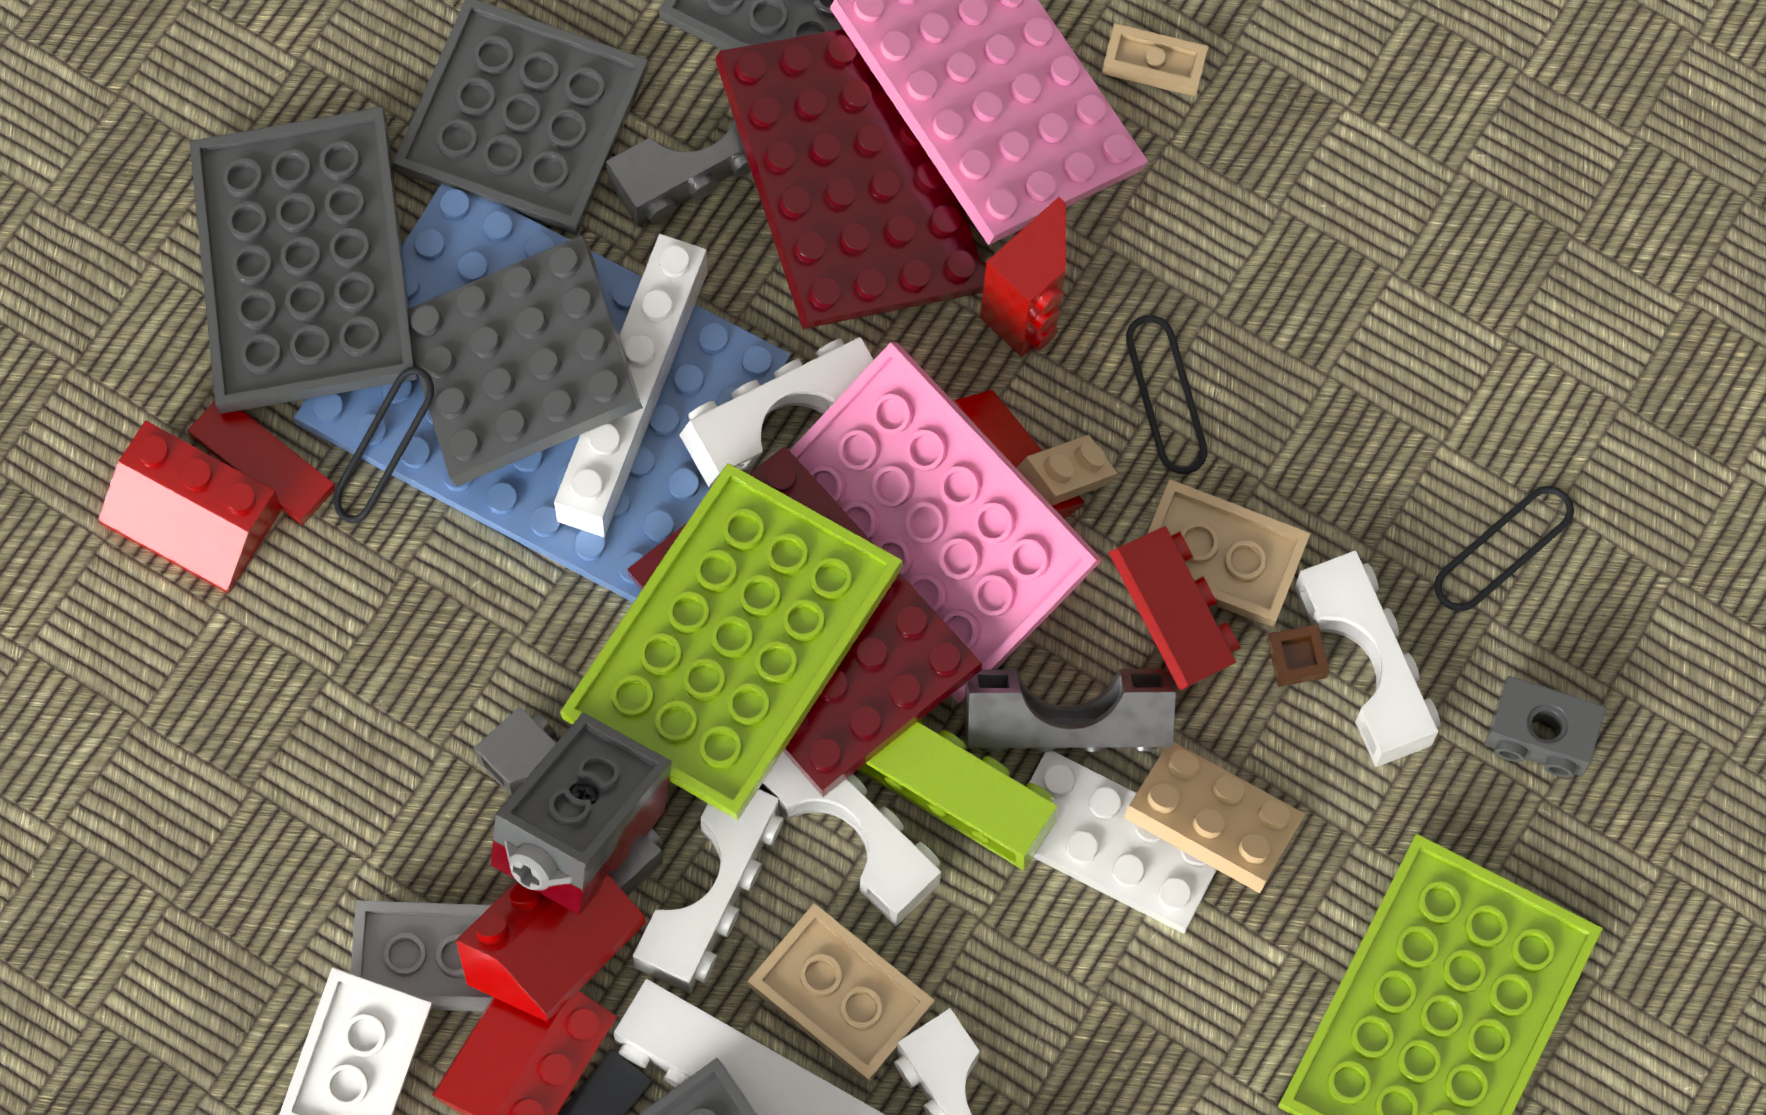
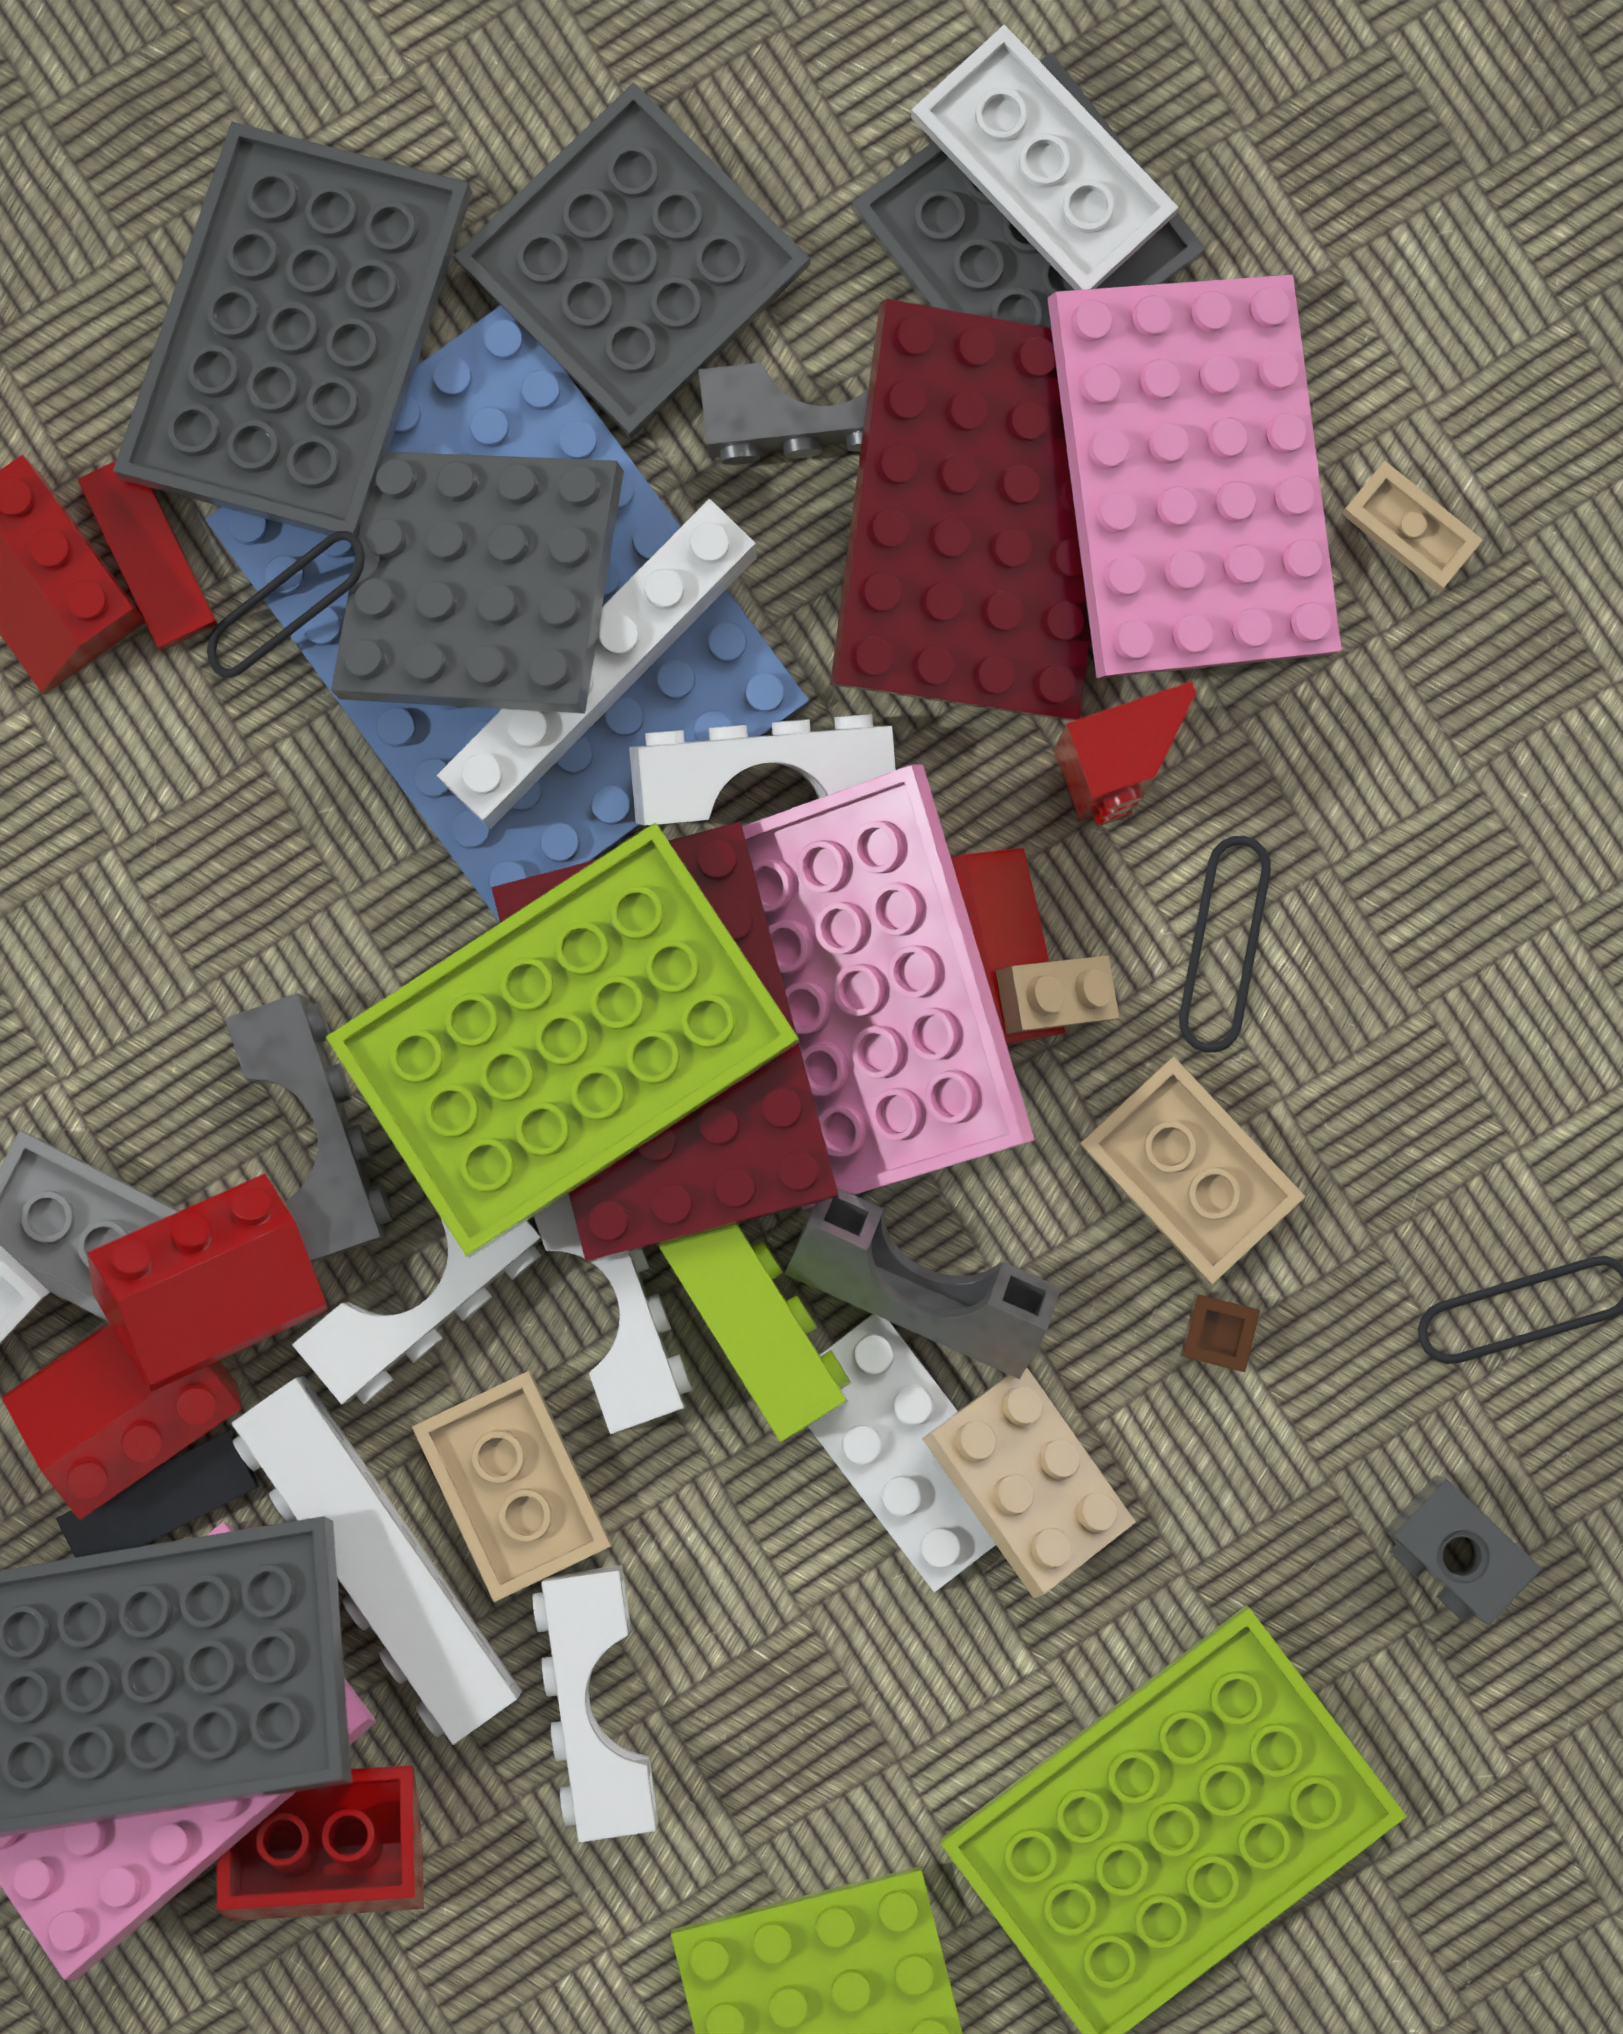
camera: 30 degrees right, 15 degrees up
dark grey piece [491,712,672,915] -> none
red slope [1108,526,1241,691] -> none
white arch [1295,550,1440,767] -> none

